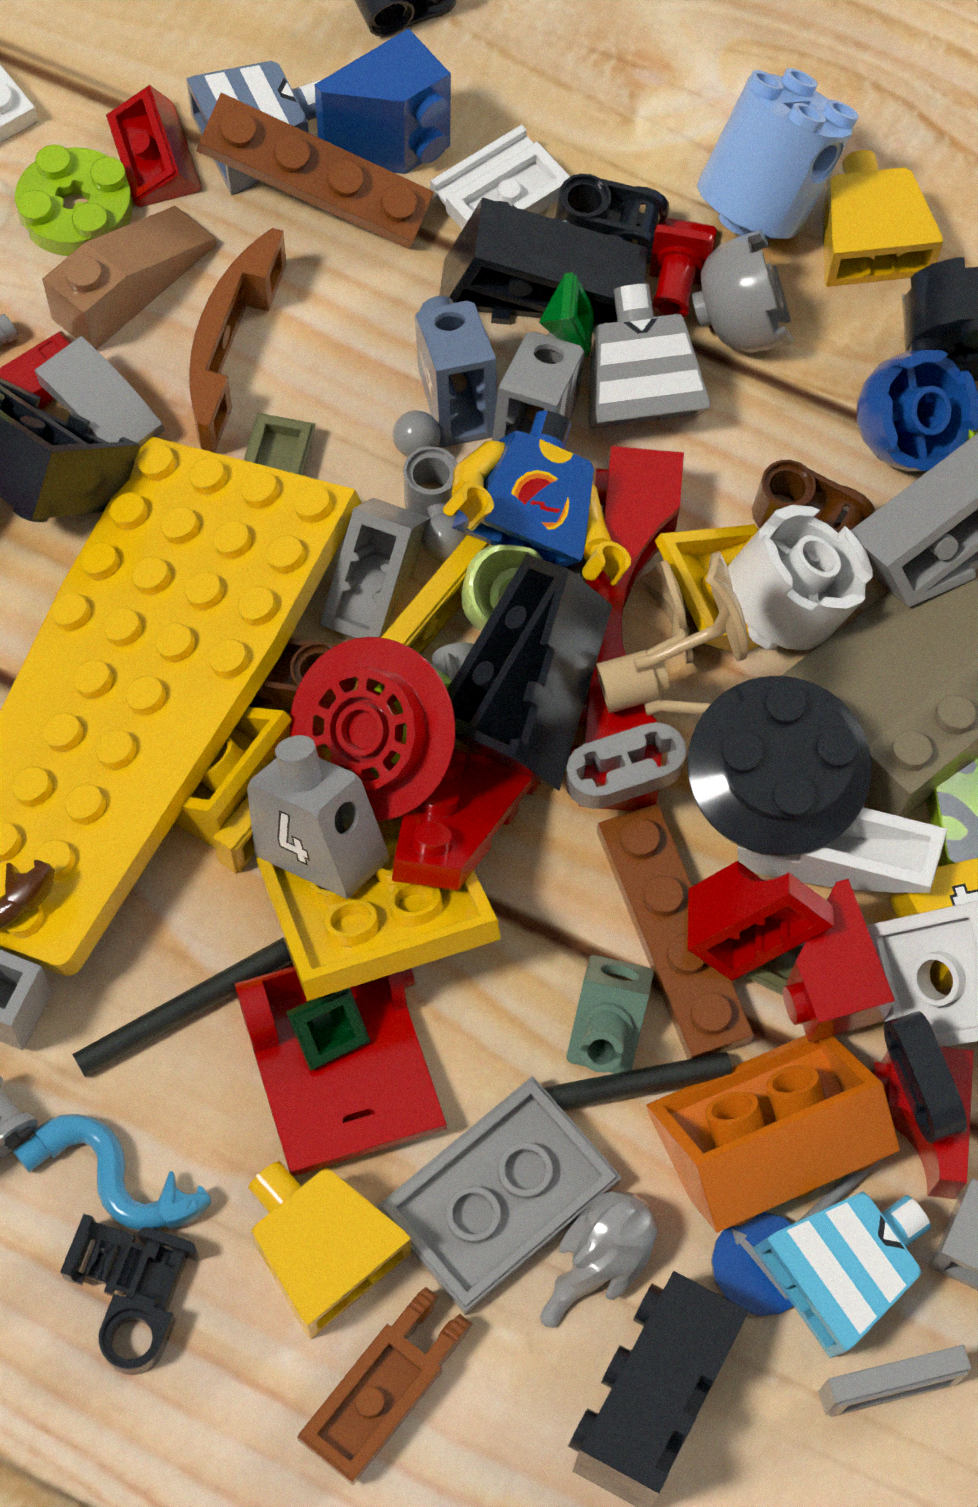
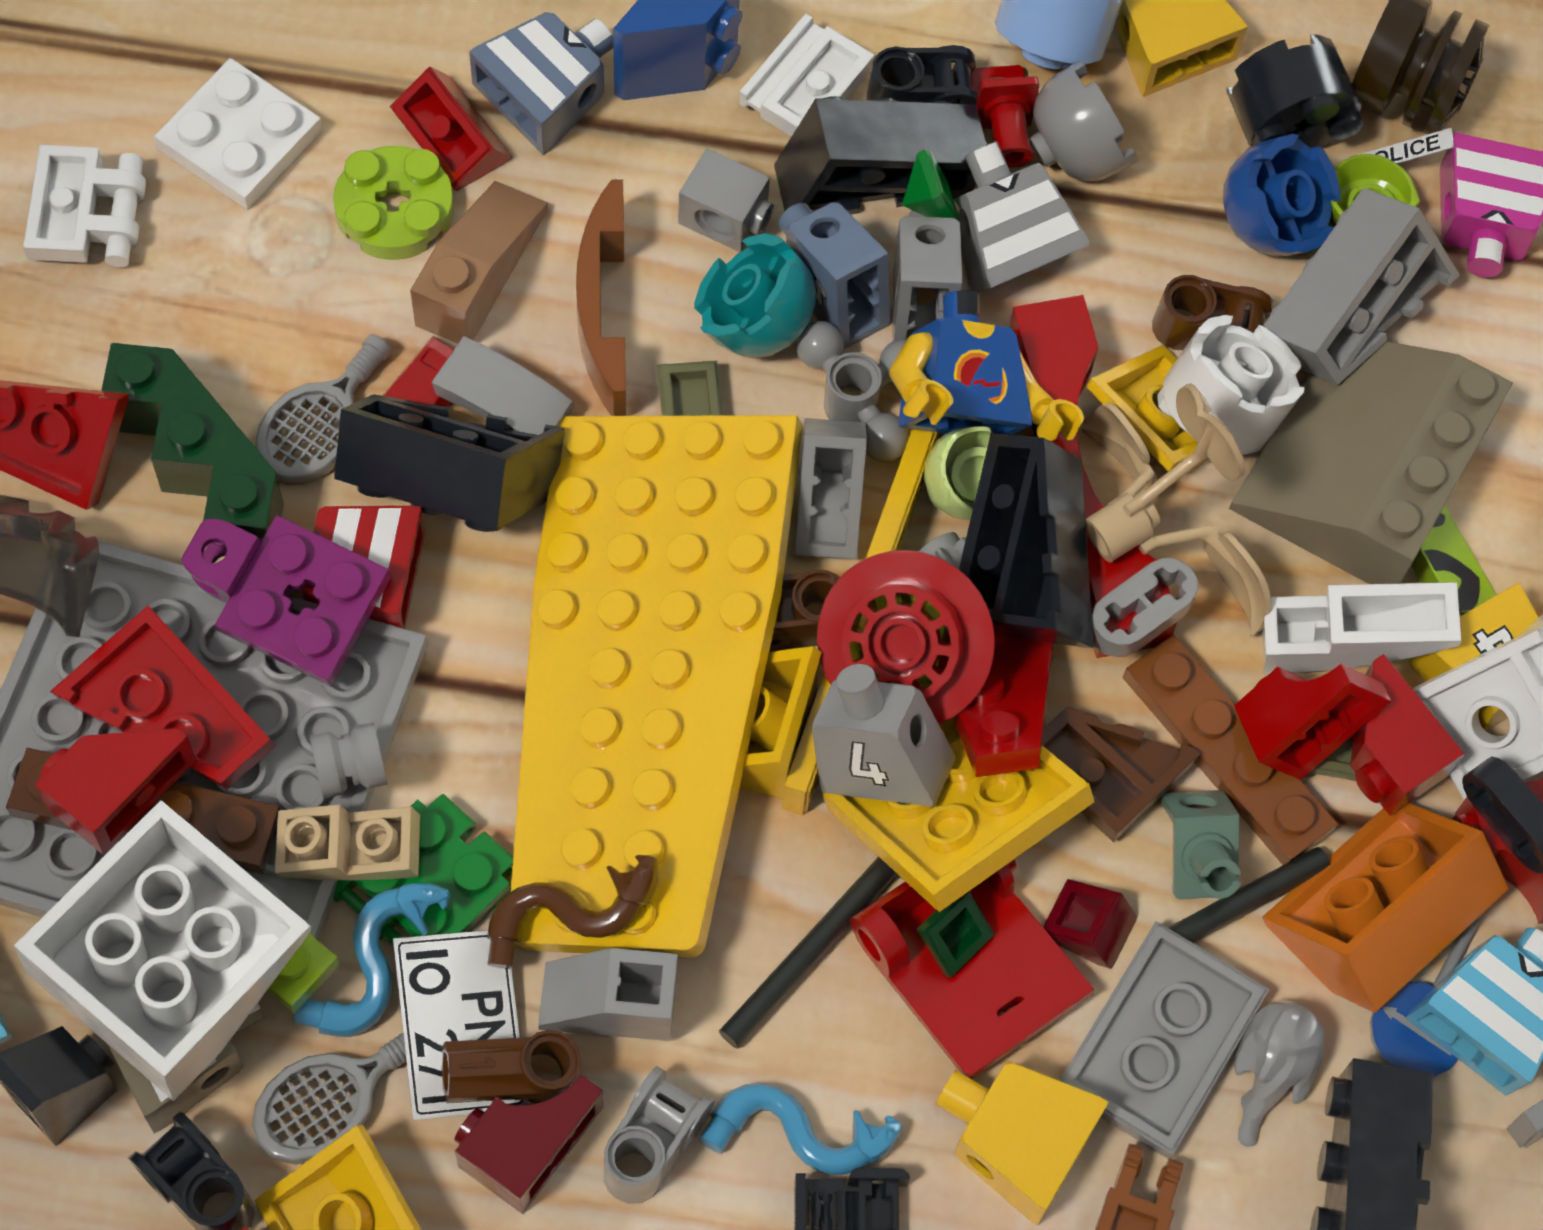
camera: 20 degrees left, 0 degrees up
dark orange plate [196,92,434,249] -> none
black piece [687,676,872,857] -> none
none -> light grey brick [678,148,774,252]
none -> teal cylinder [694,233,816,358]
none -> reddish brown wing [1042,706,1200,843]
none -> dark red slope [1043,879,1137,969]

